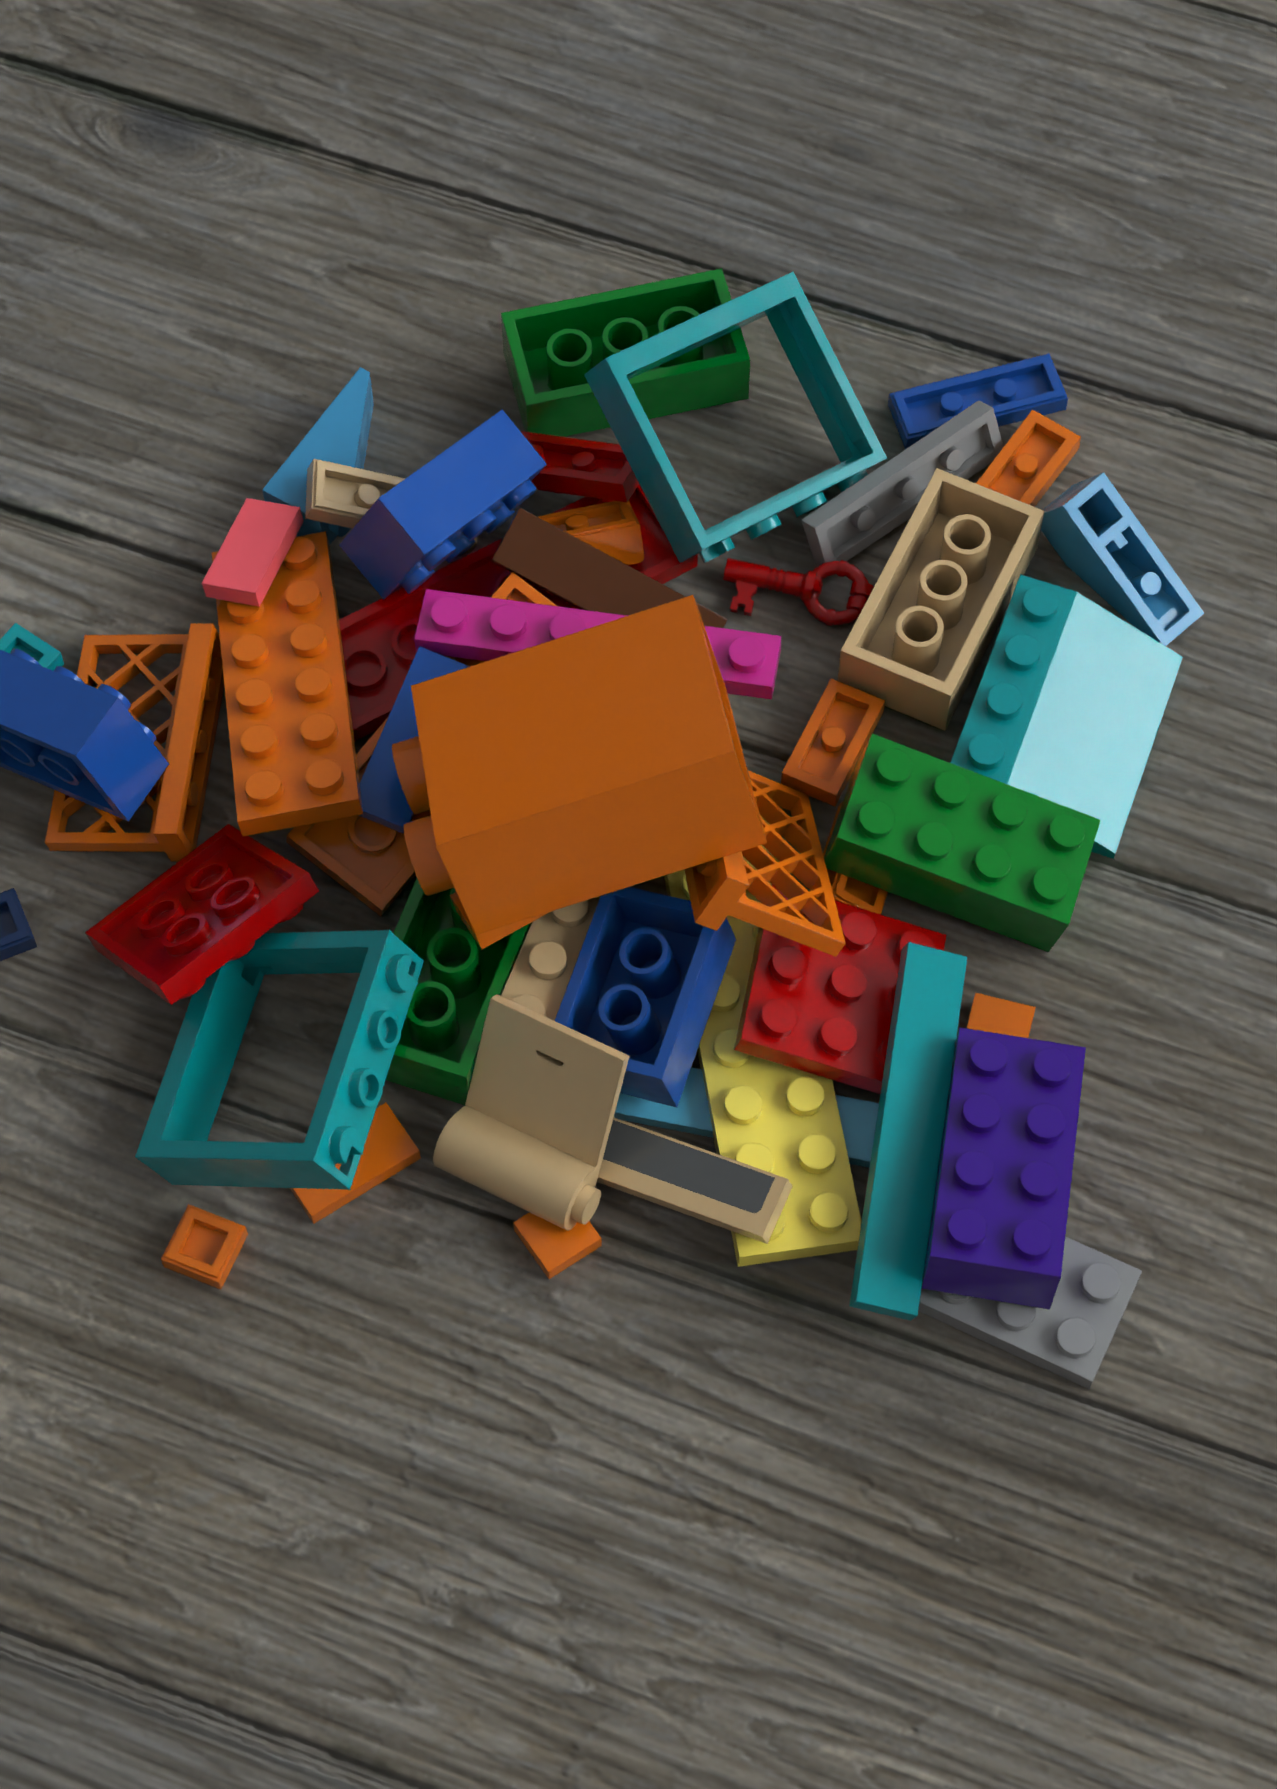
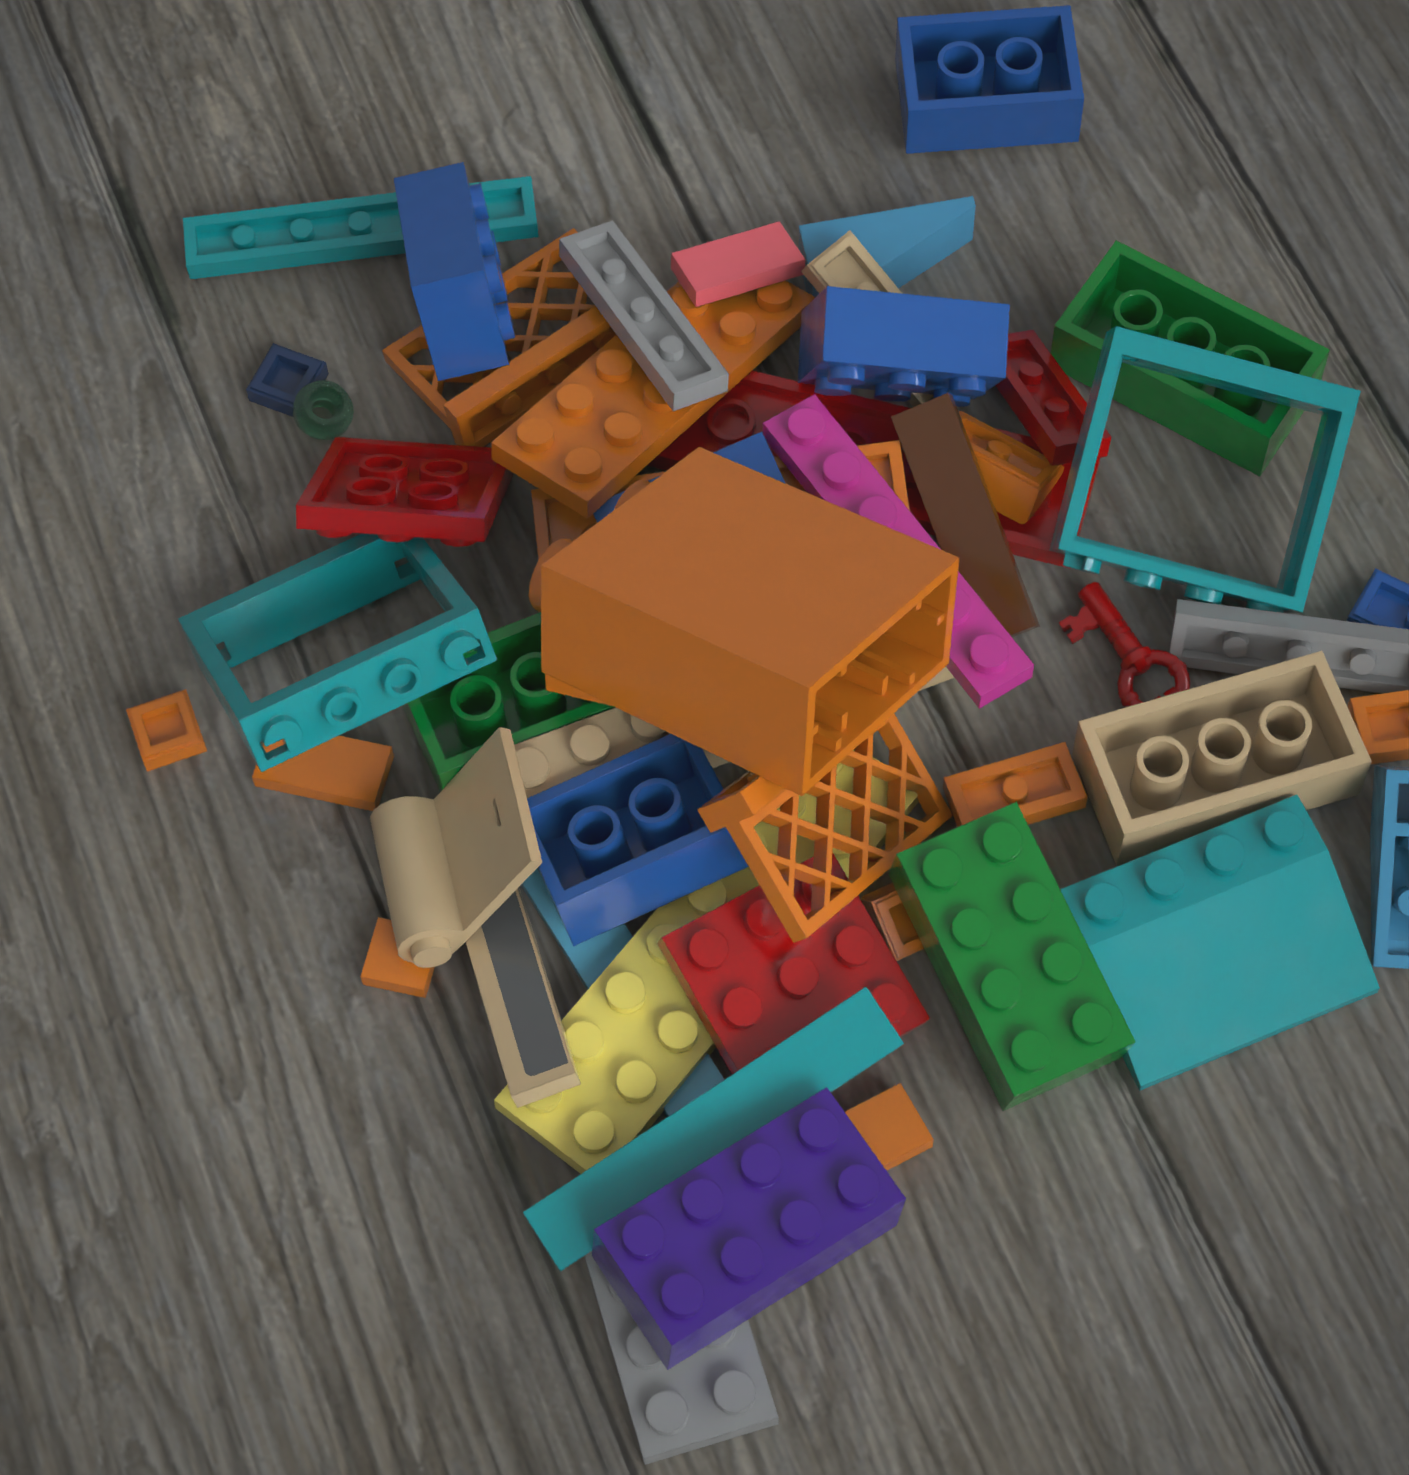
camera: 50 degrees right, 0 degrees up
none -> clear green plate [292,380,354,440]
none -> light grey plate [559,220,729,411]
none -> blue brick [895,5,1084,154]

